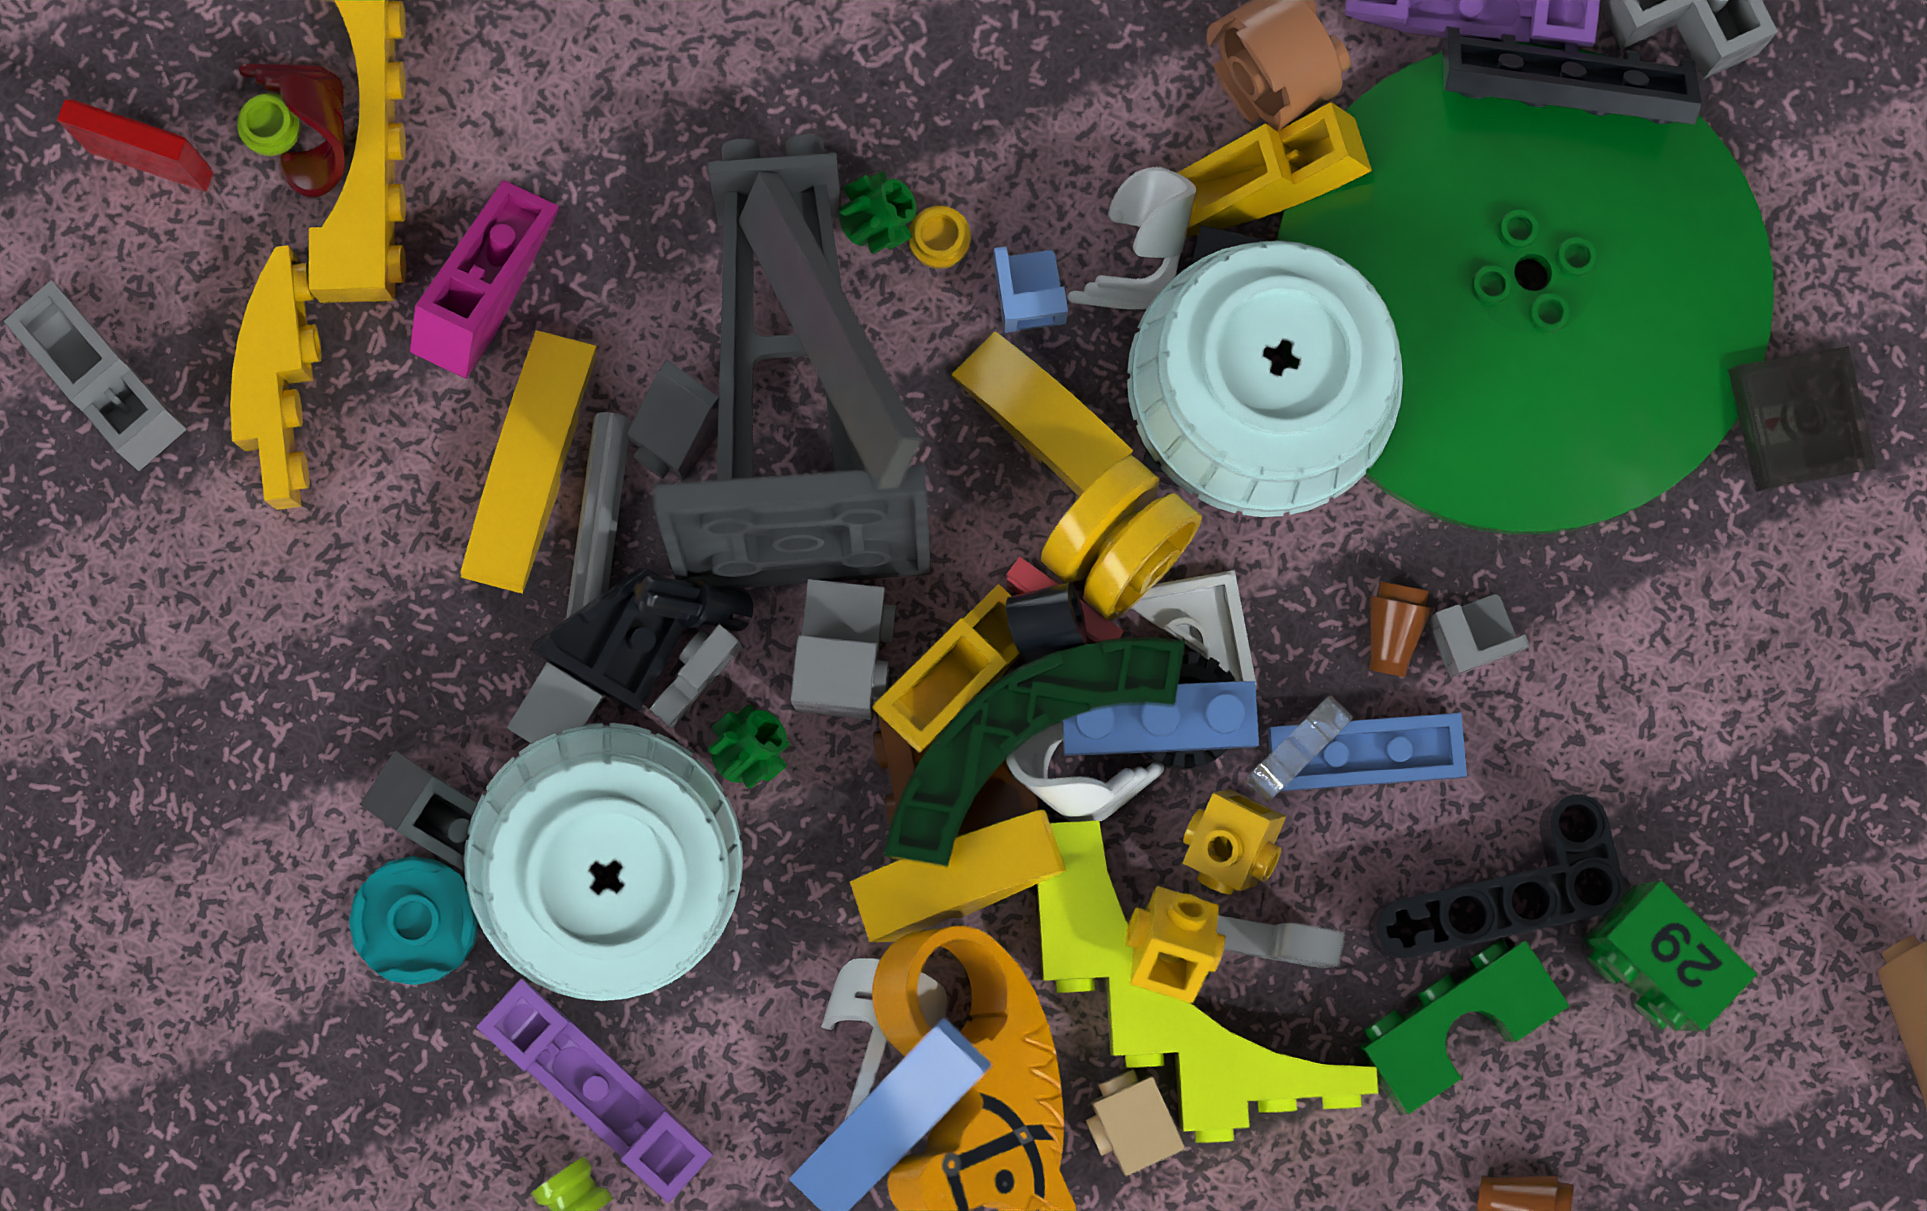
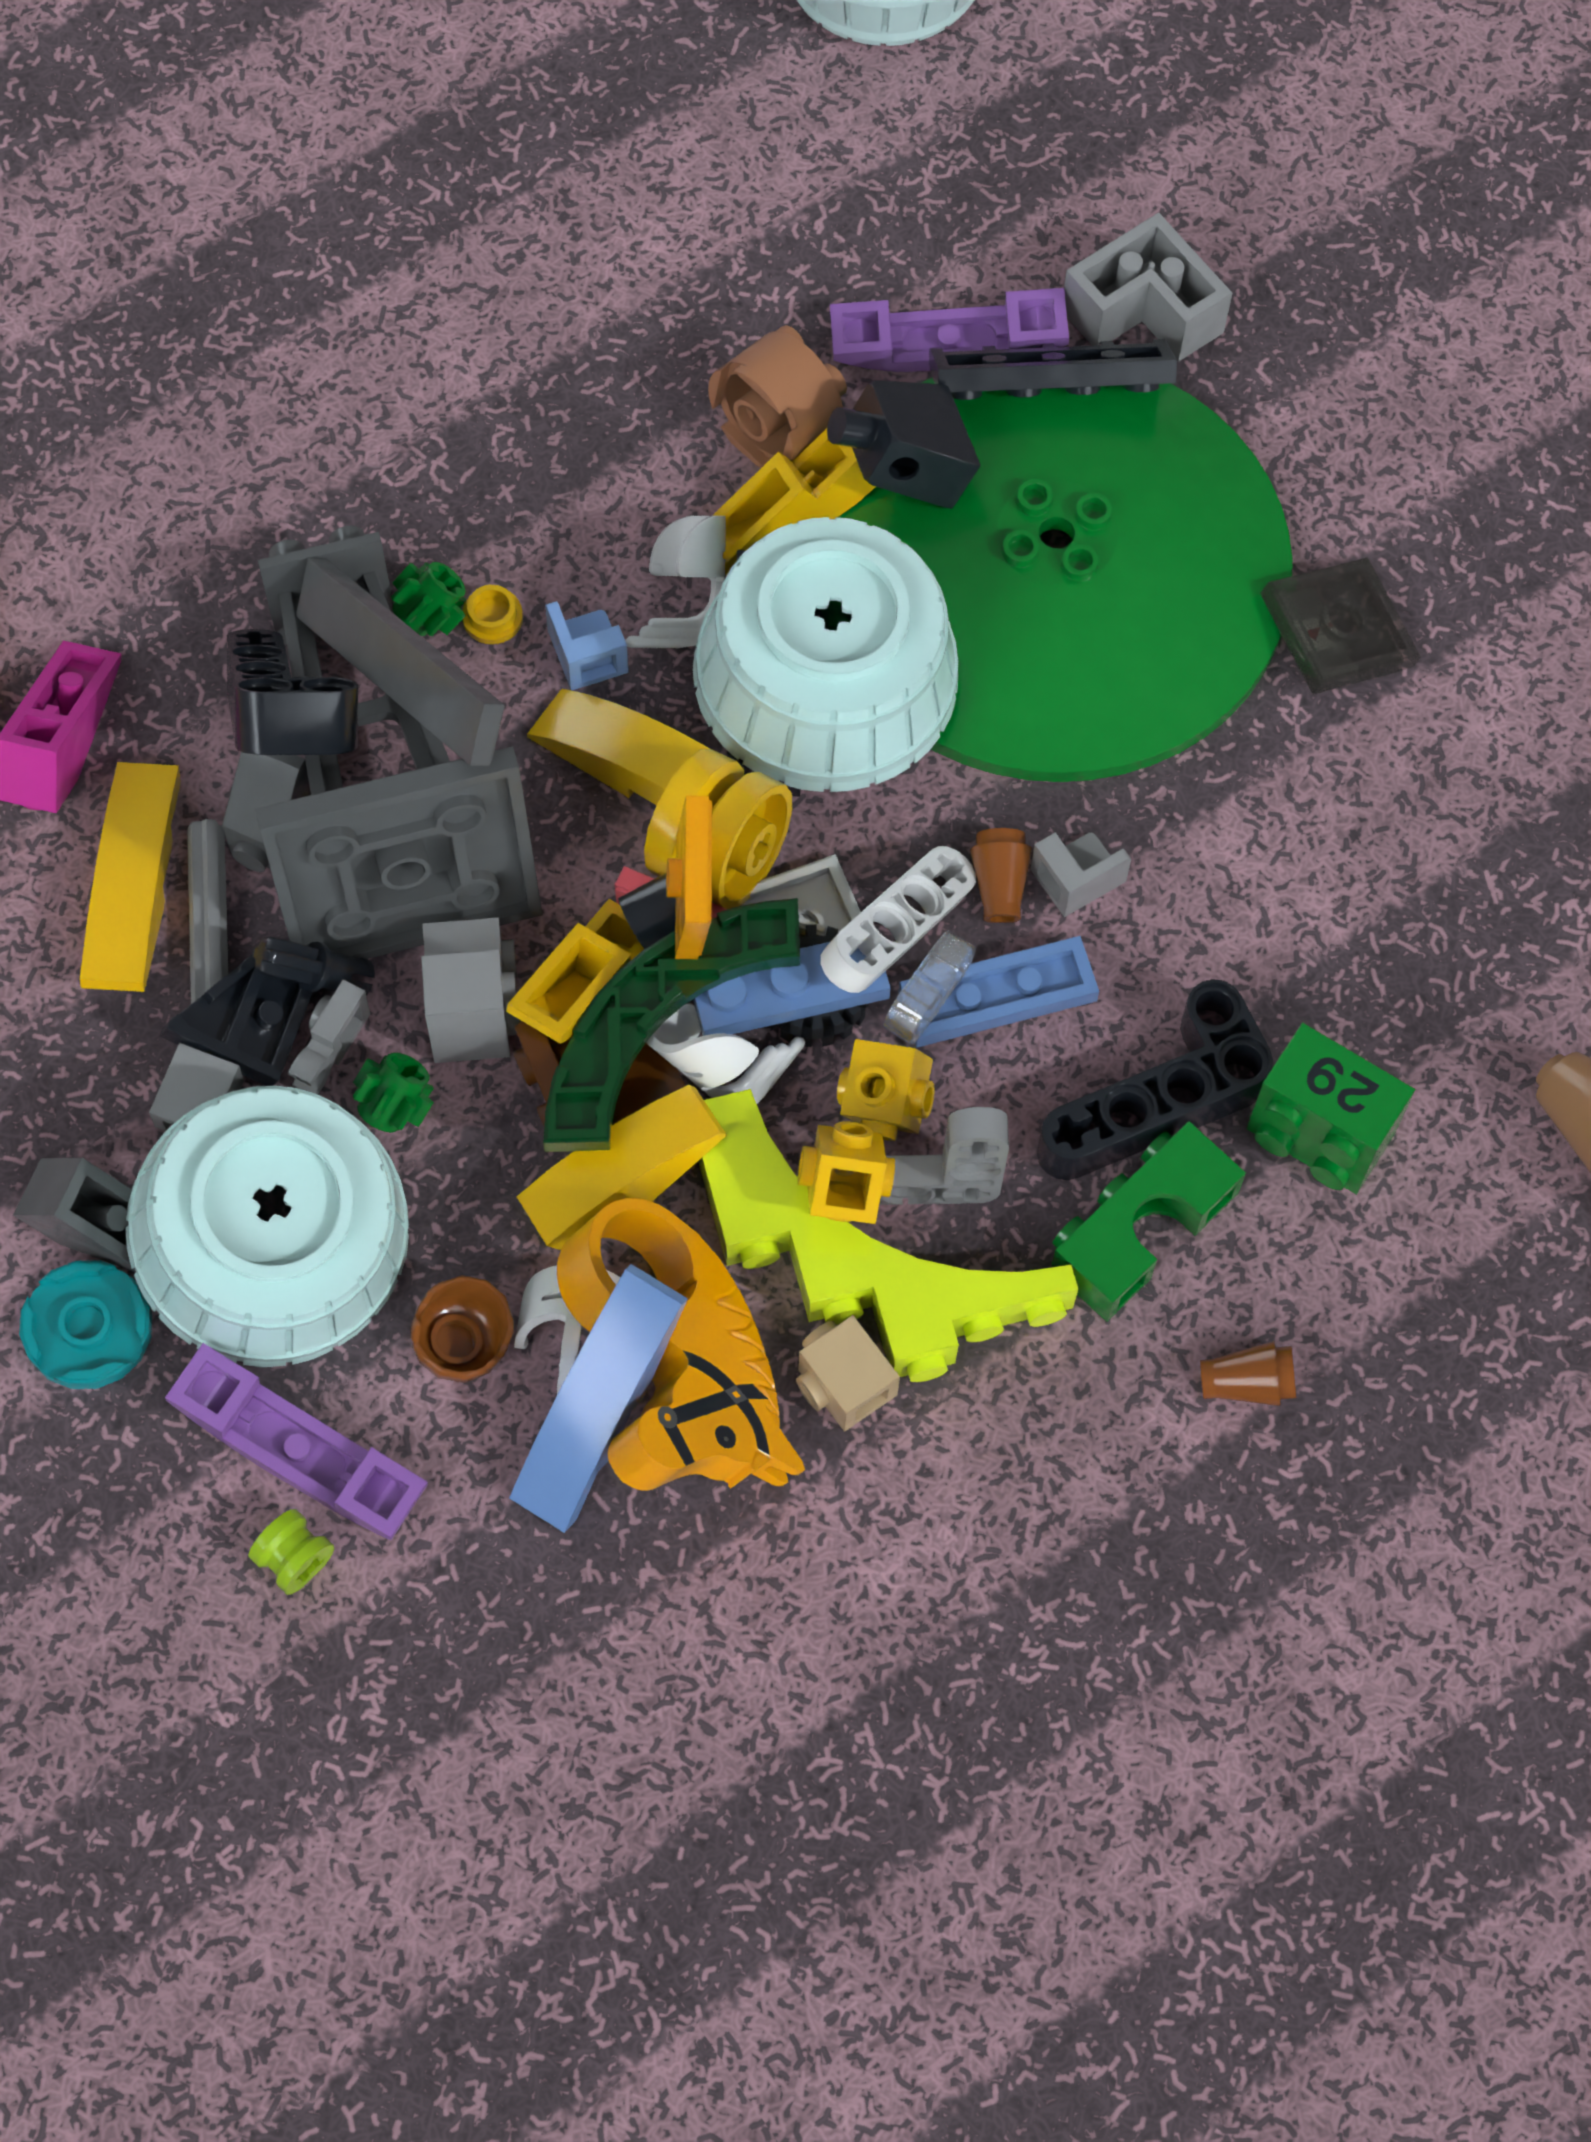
camera: 10 degrees left, 15 degrees down
none -> black beam [227,629,358,755]
none -> dark orange hair [410,1275,514,1383]
none -> light orange plate [666,795,712,960]
none -> white beam [820,846,976,993]
none -> black torso [827,380,981,509]

